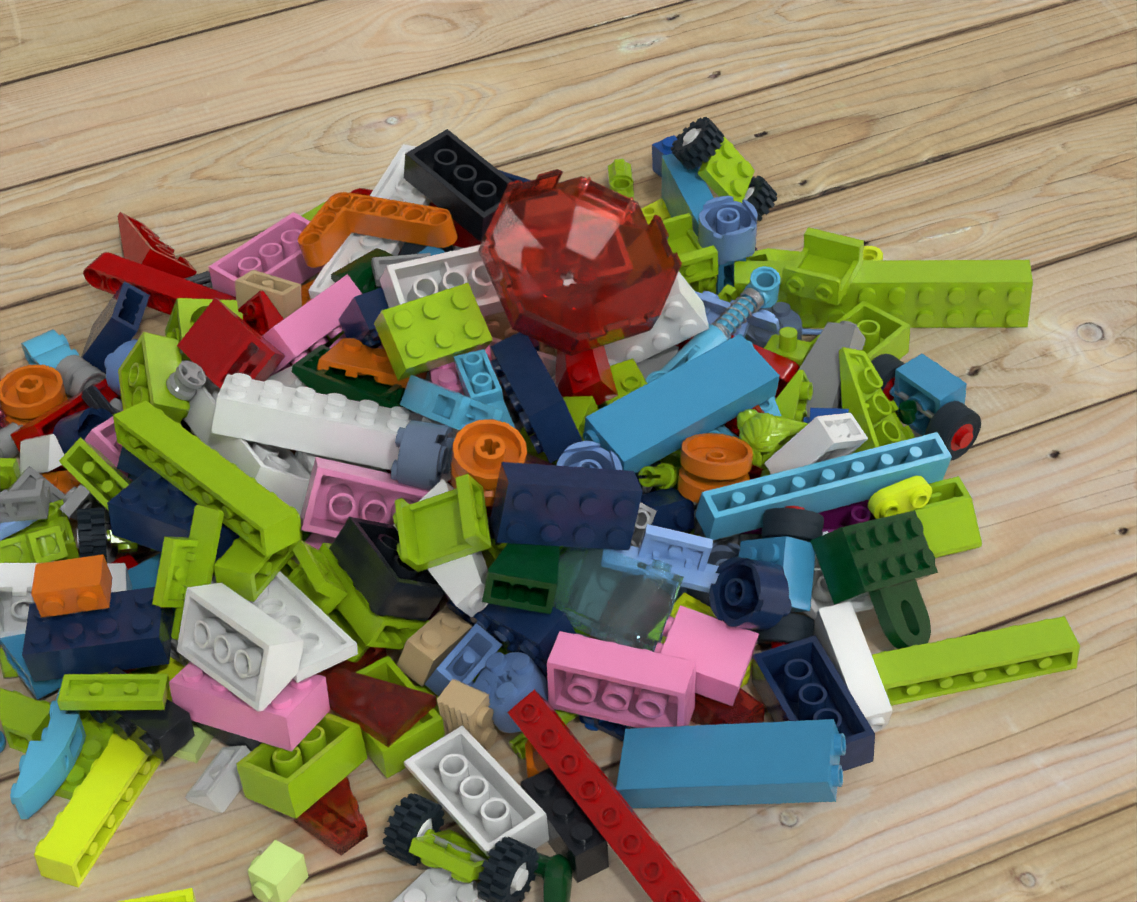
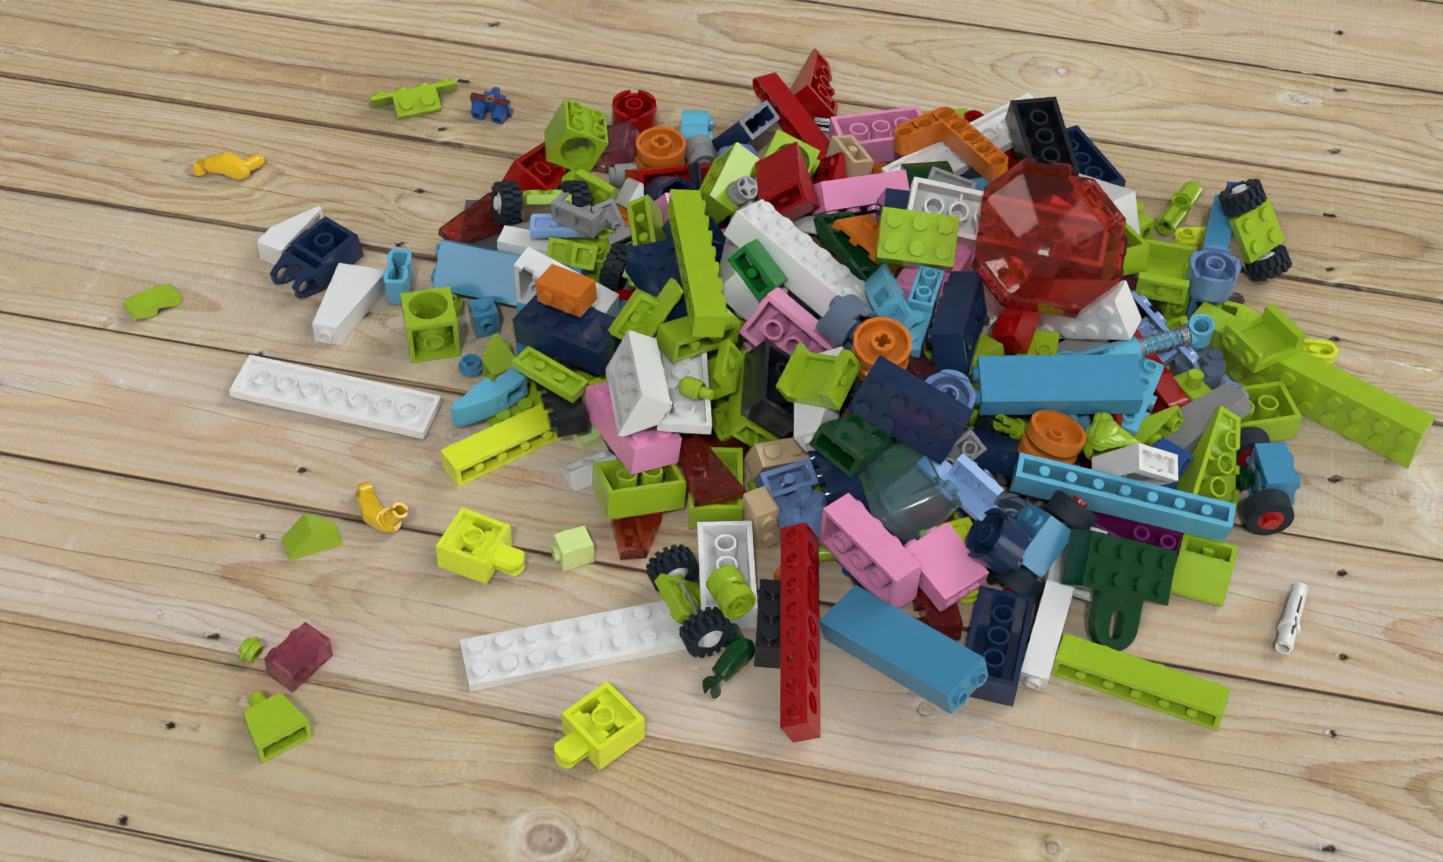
camera: 30 degrees right, 5 degrees up
neon yellow plate [868,476,932,519] -> none
none -> lime cylinder [678,376,715,400]
none -> lime wheel [706,565,756,619]
none -> green brick [727,239,788,301]
none -> white pin [1275,582,1309,655]

